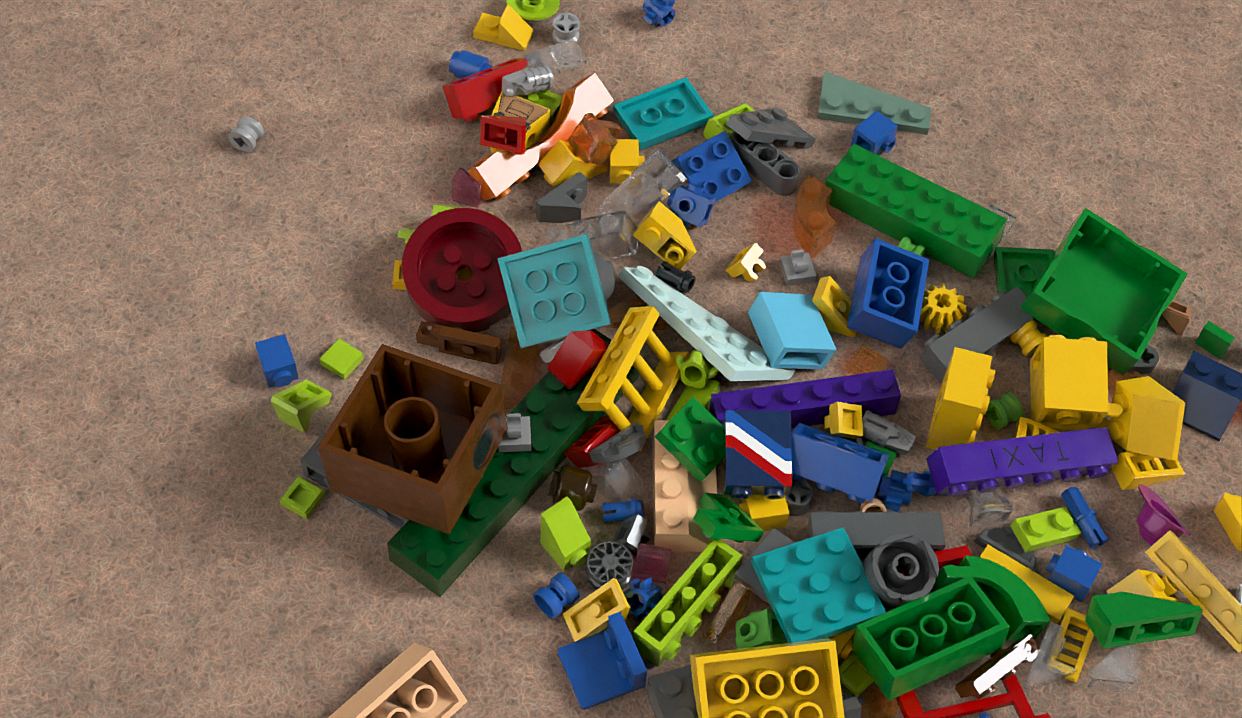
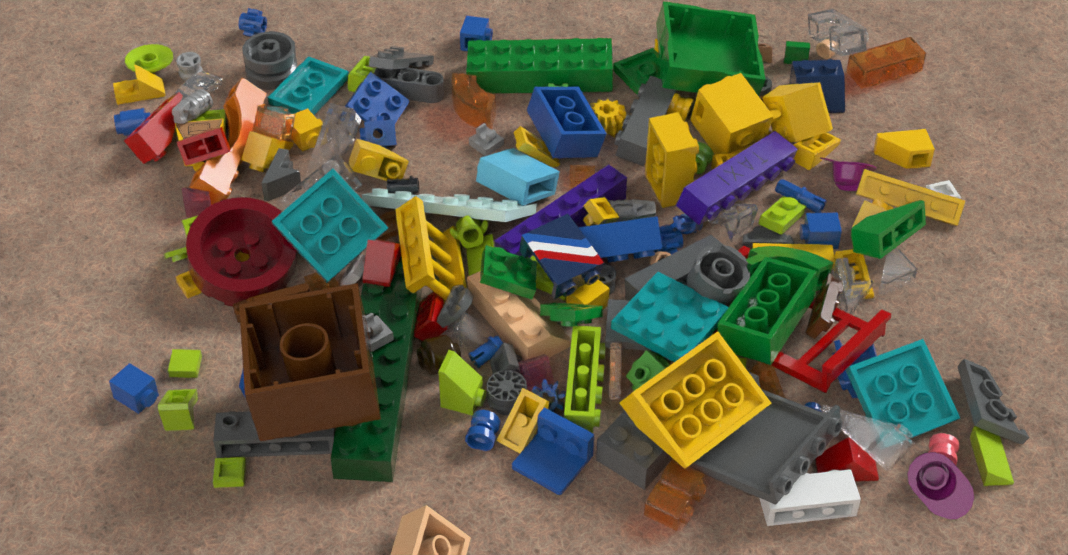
camera: 30 degrees left, 10 degrees down
yellow tile [725,243,766,282] -> none
sand green wing [817,71,931,135] -> none
none -> dark grey wheel [242,31,298,90]

